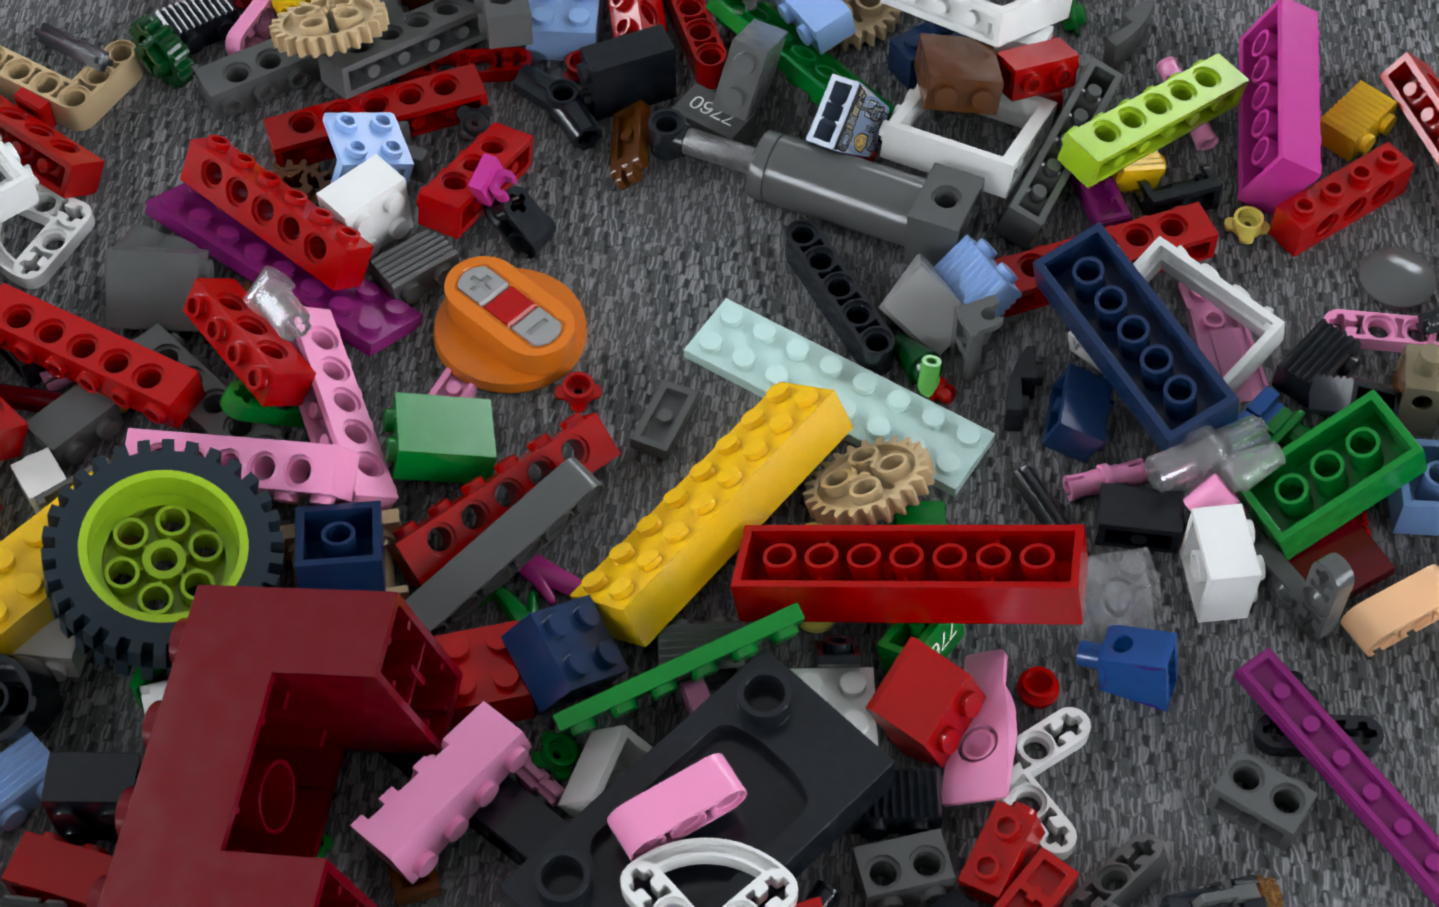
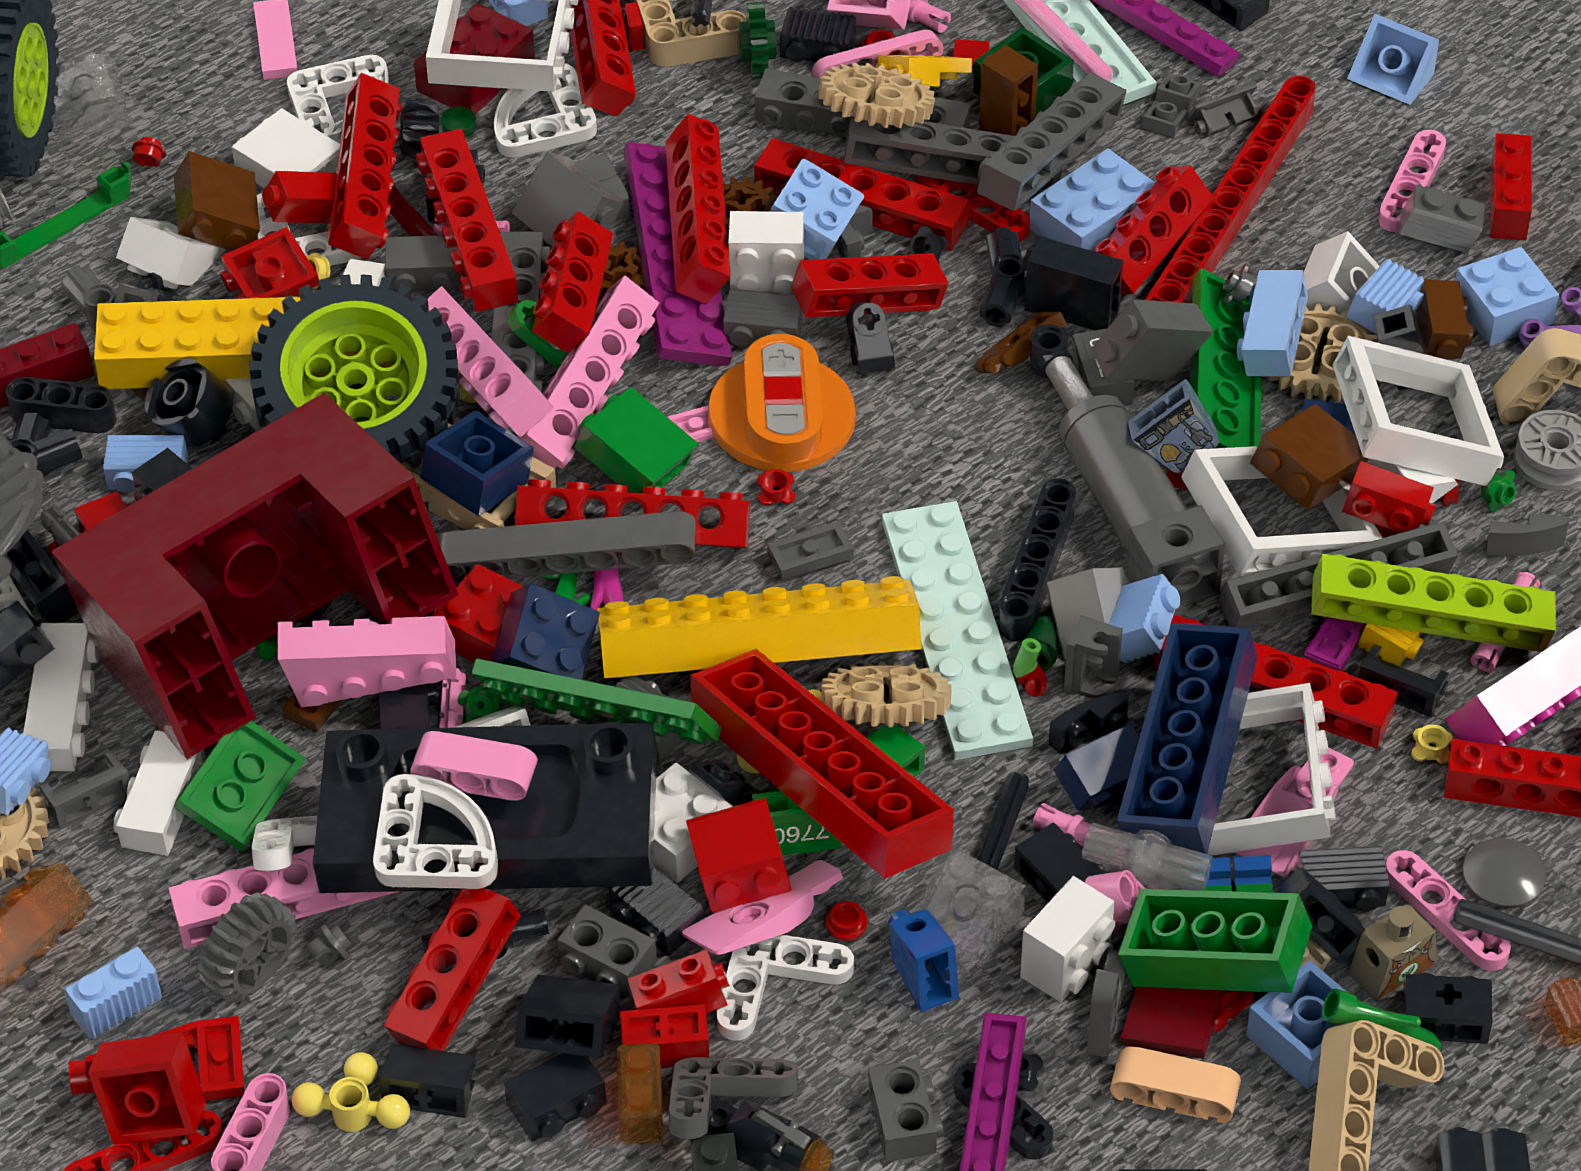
camera: 45 degrees right, 5 degrees down
clear piece [243,266,312,342] -> none
dark pink tile [468,153,518,207] -> none
clear cone [1219,441,1286,493] -> none

